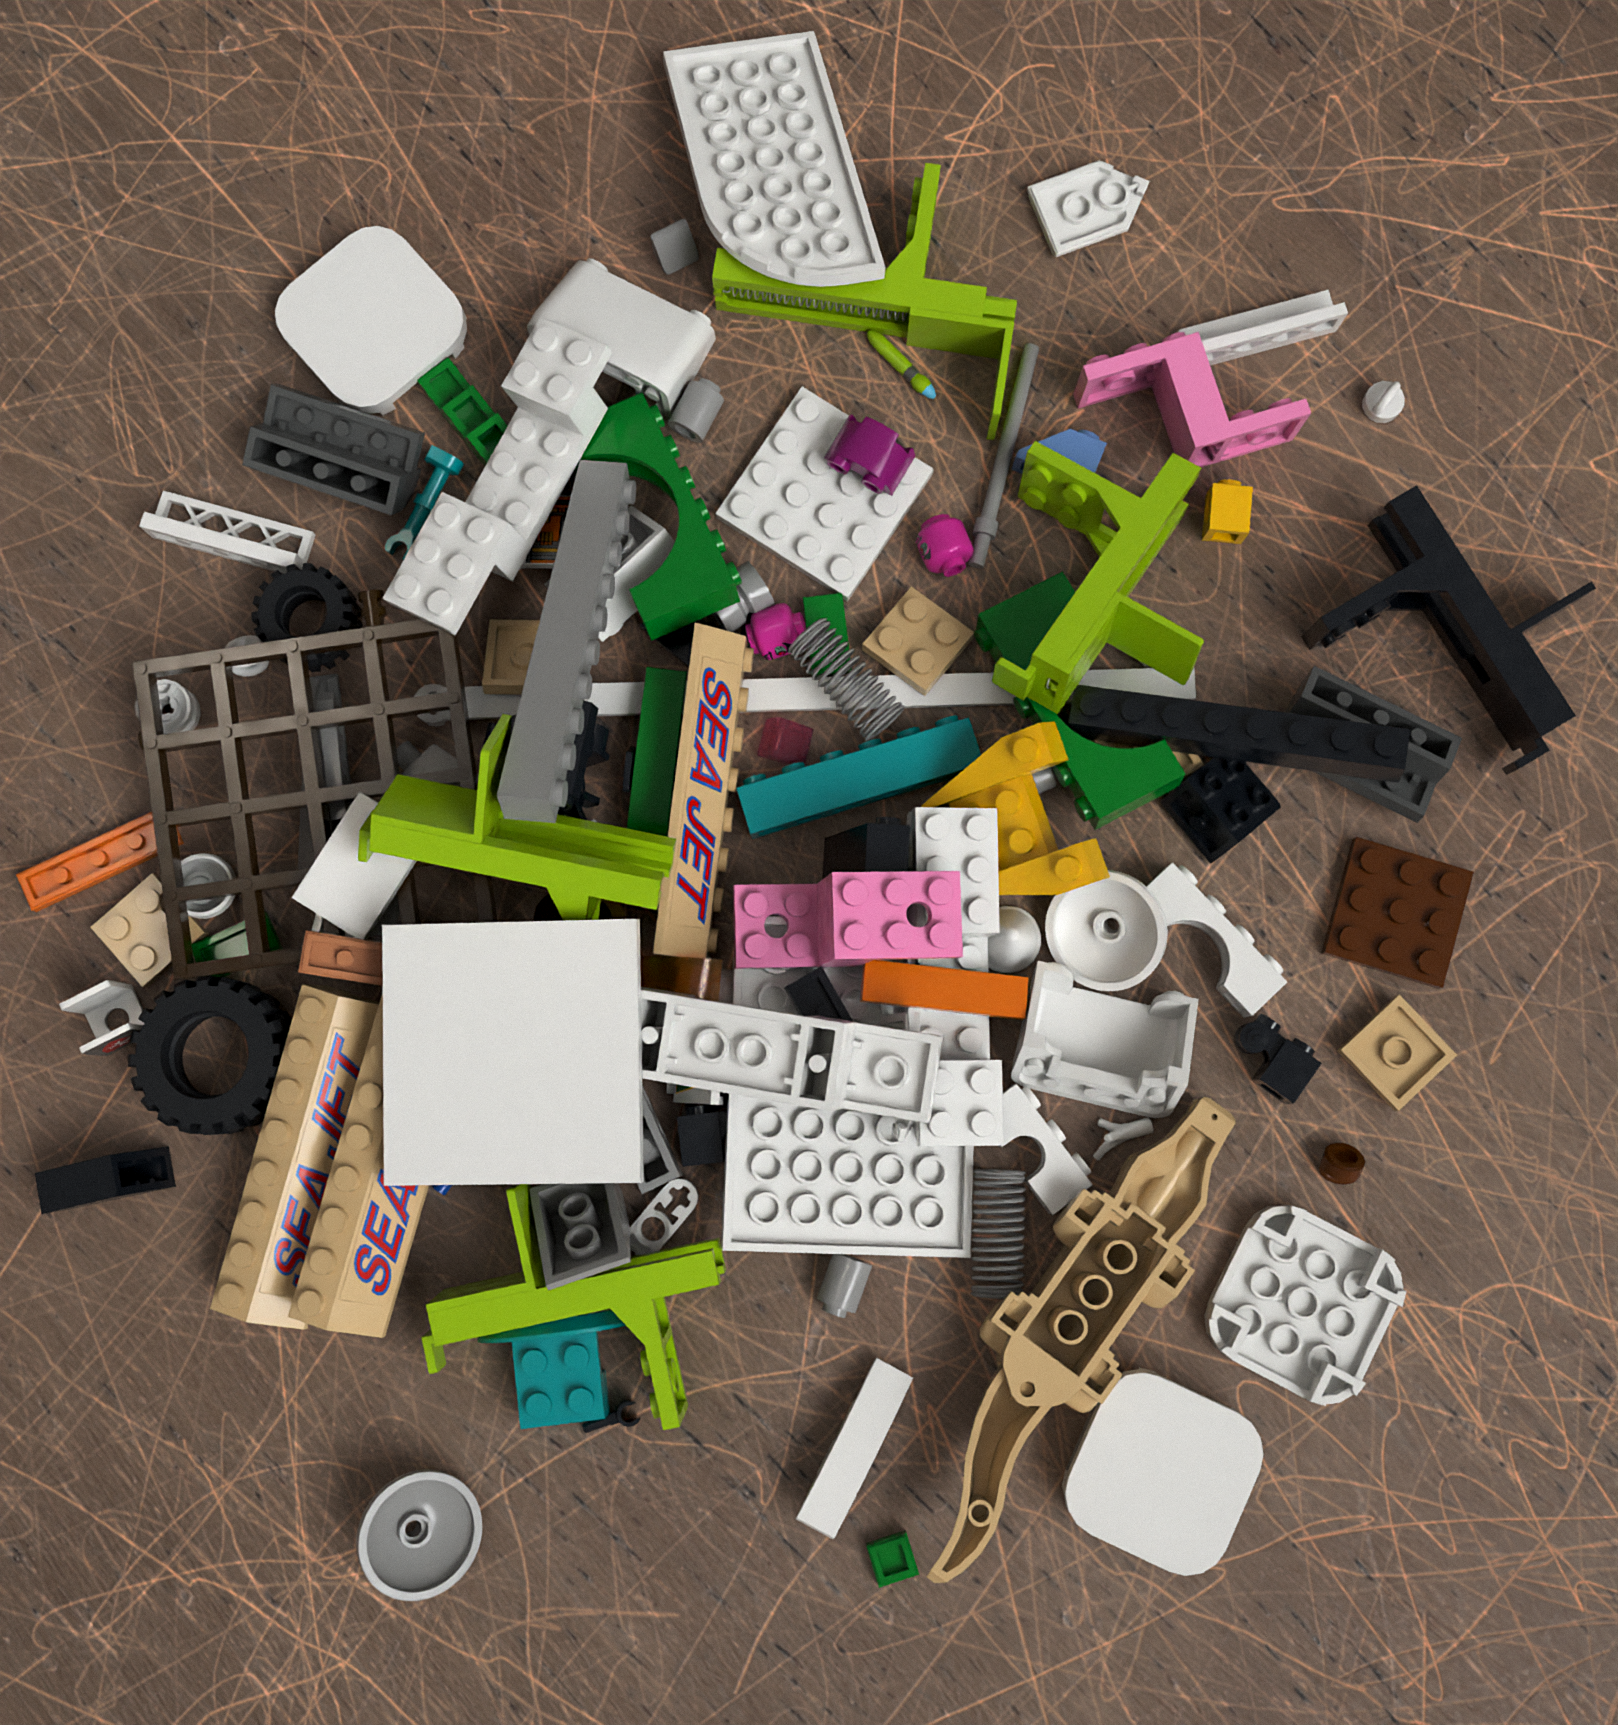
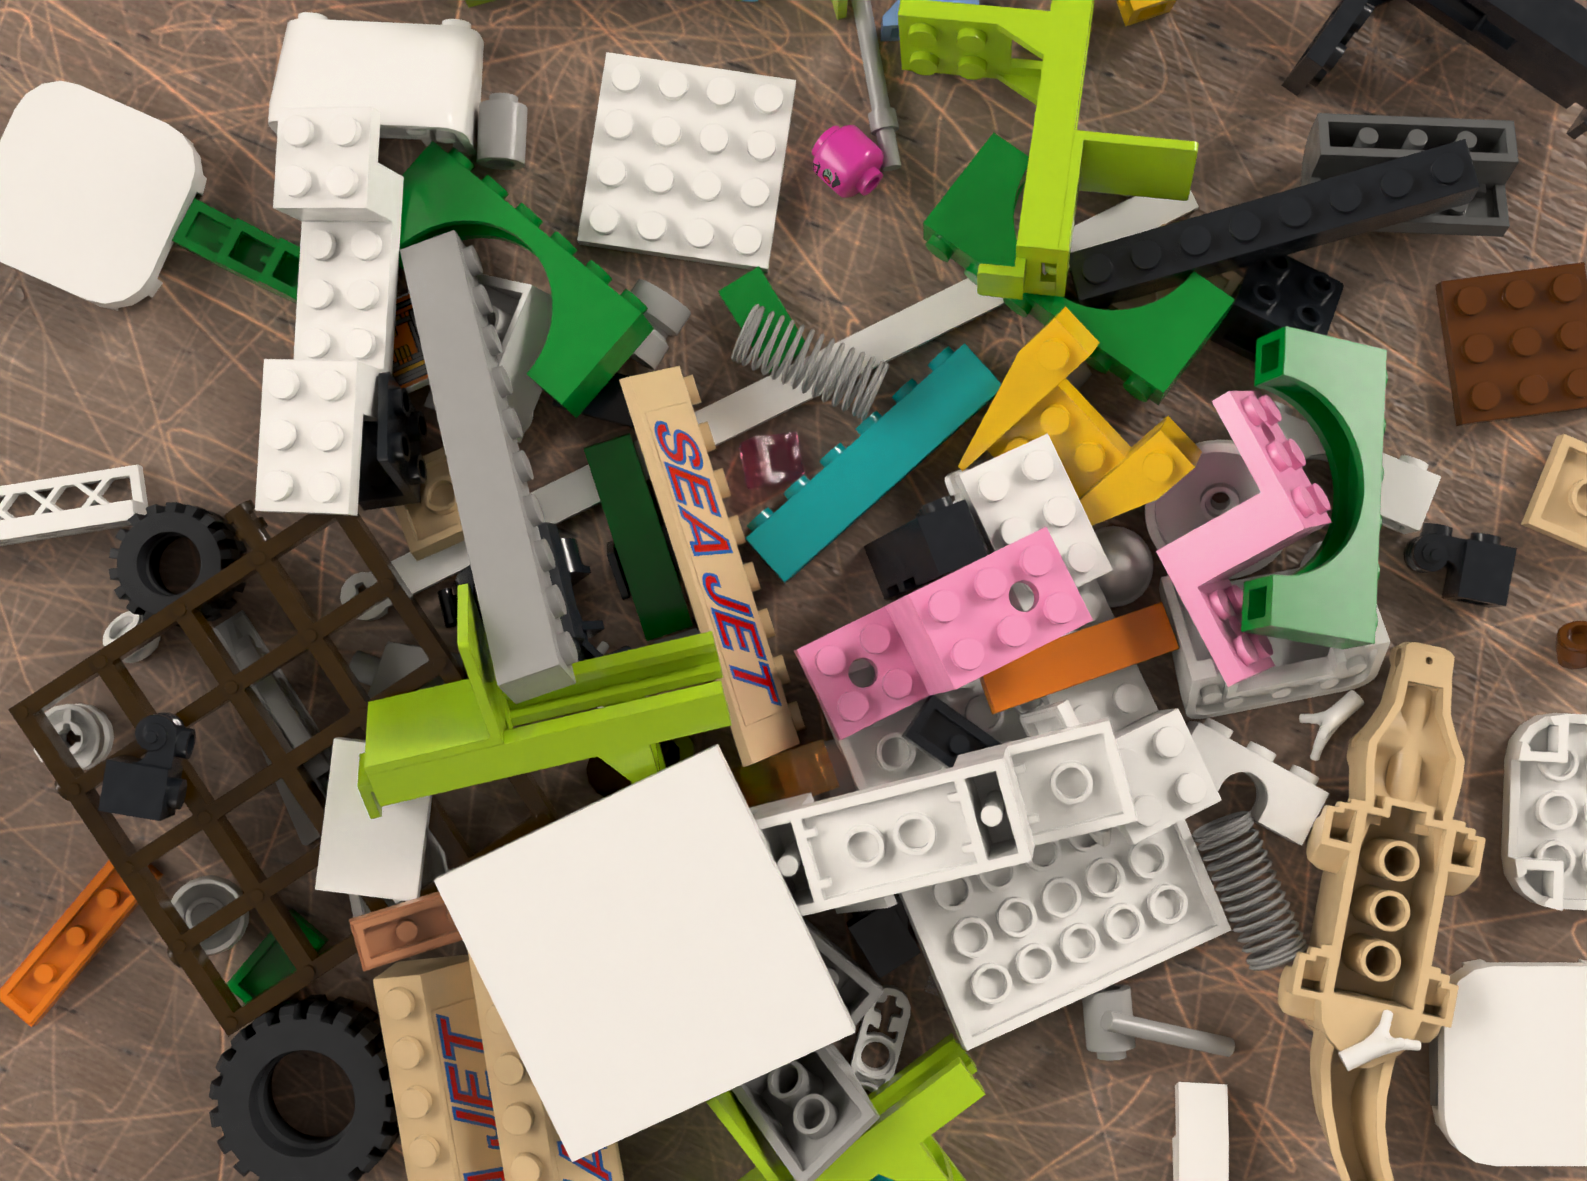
camera: 25 degrees left, 5 degrees up
white piece [59,980,144,1056] -> none
tan plate [90,873,209,988] -> none
dark grey brick [242,383,425,515] -> none
teal piece [385,445,464,560] -> none
dark pink head [745,603,806,660] -> none
magenta cylinder [824,414,915,496] -> none
tan plate [862,586,974,696] -> none
none -> black brick [98,712,196,821]
none -> black bracket [358,372,427,510]
none -> light grey bar [1101,1011,1235,1057]
none -> bright pink bracket [1156,391,1332,687]
none -> arch [1241,326,1388,649]
none -> white bar [1338,1010,1421,1071]

